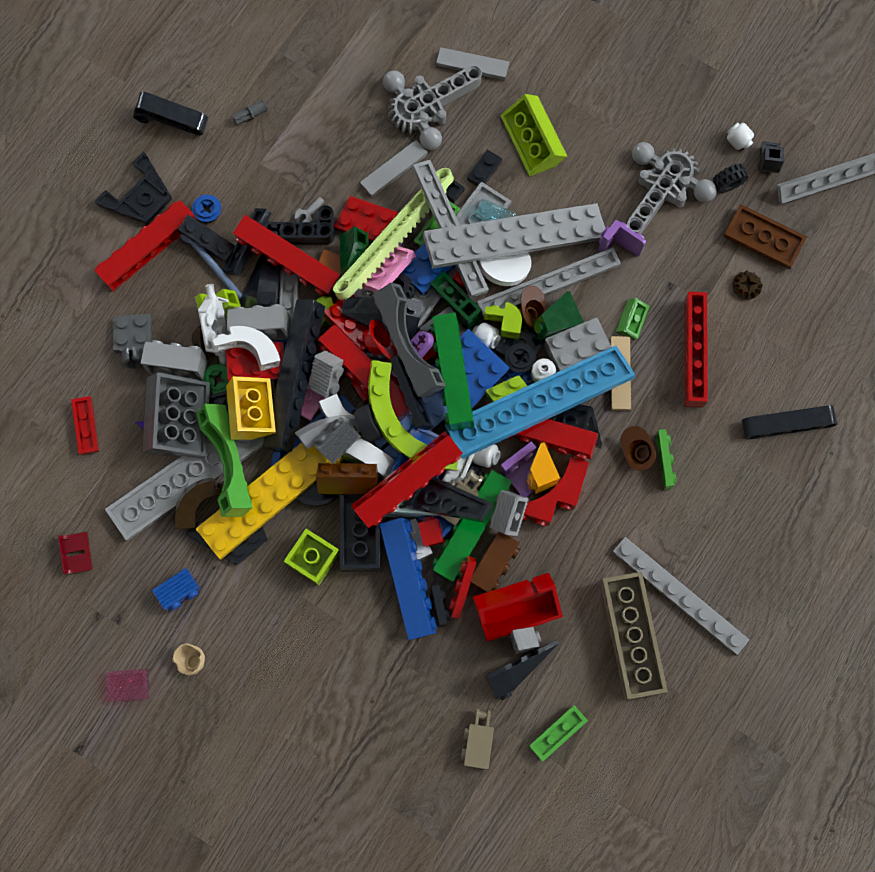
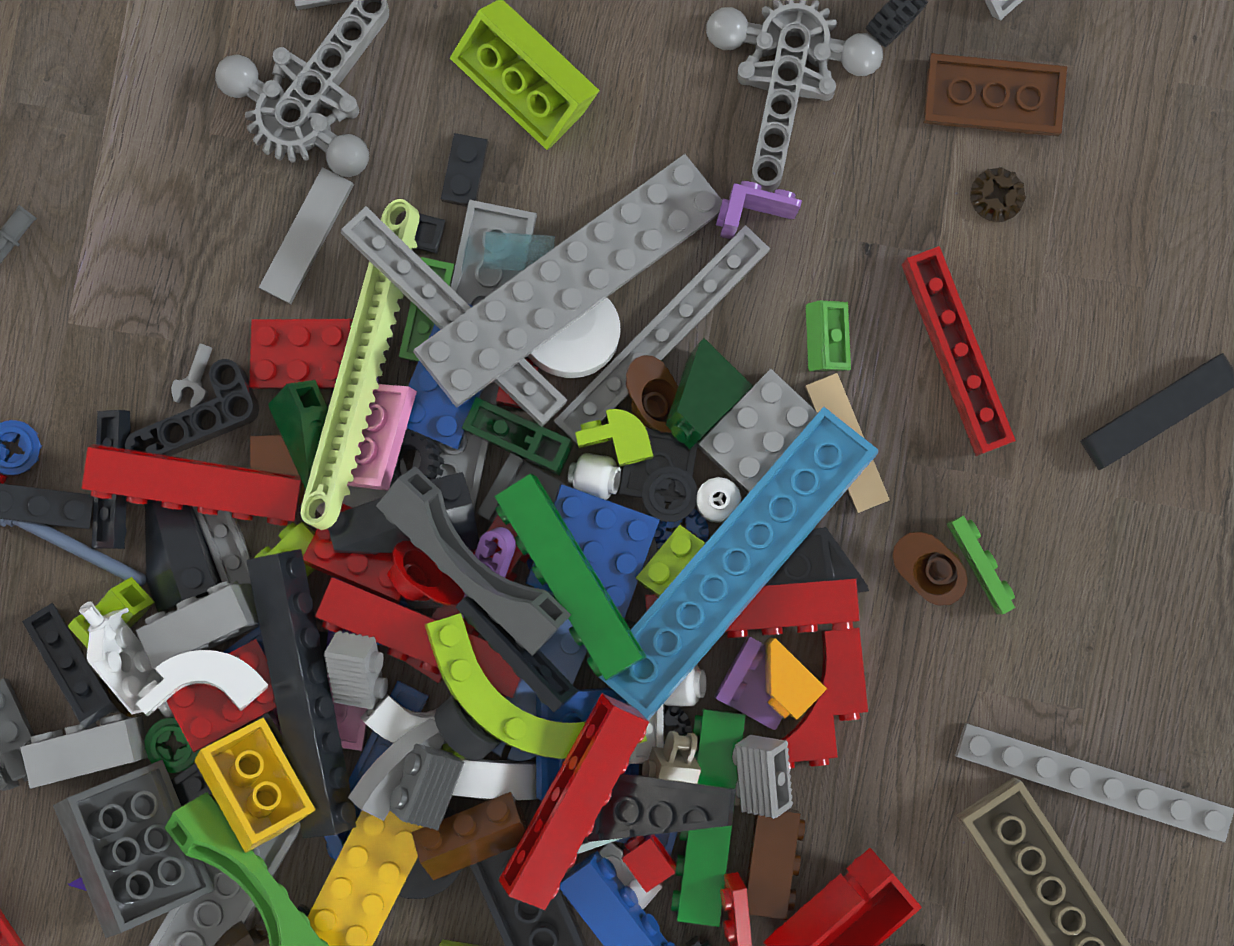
camera: 20 degrees left, 10 degrees up
none -> black plate [22,603,116,728]

